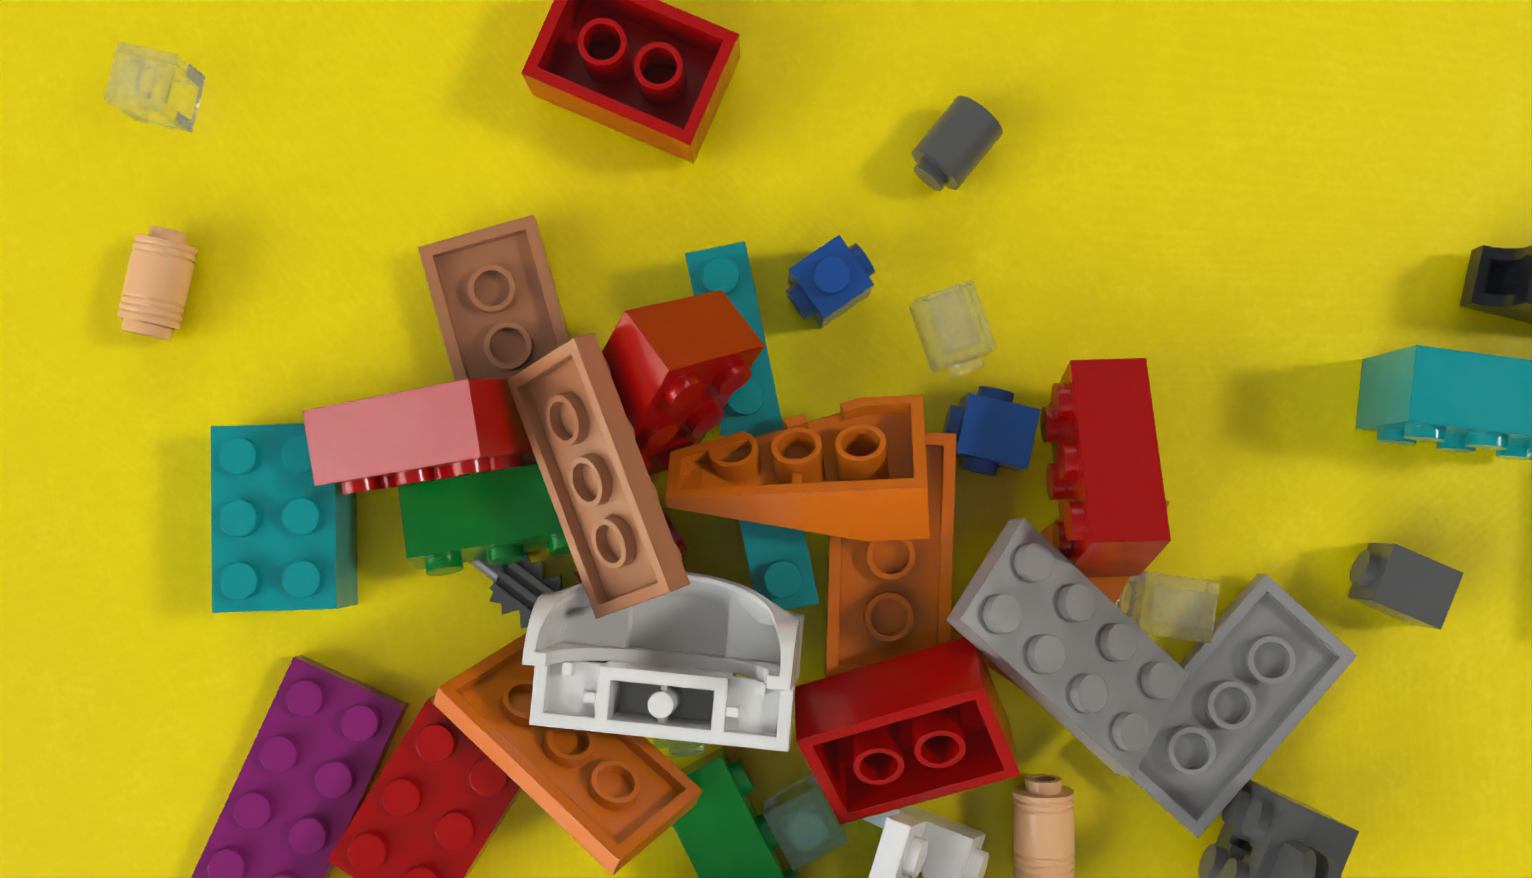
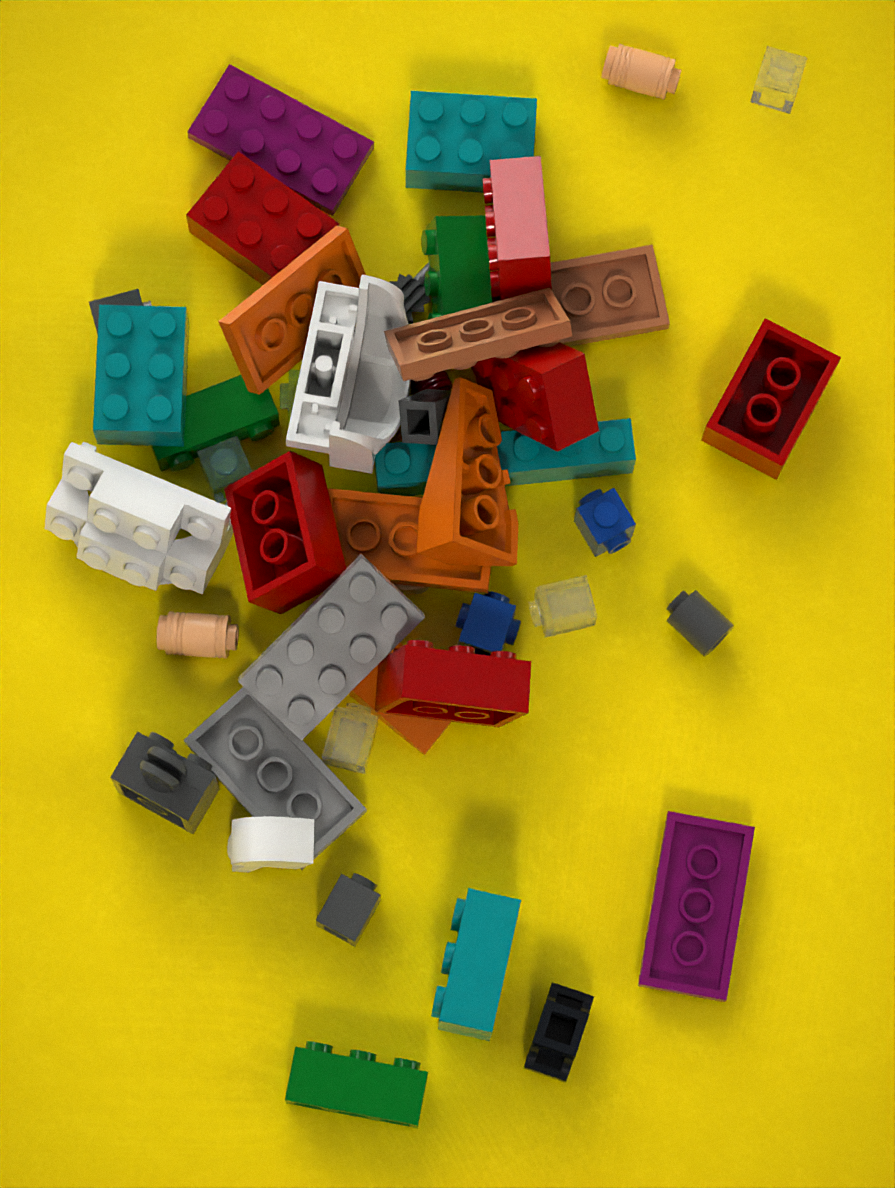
camera: 95 degrees right, 10 degrees down
none -> white brick [227,816,314,873]
none -> dark grey brick [398,389,451,445]
none -> magenta plate [638,811,755,1002]

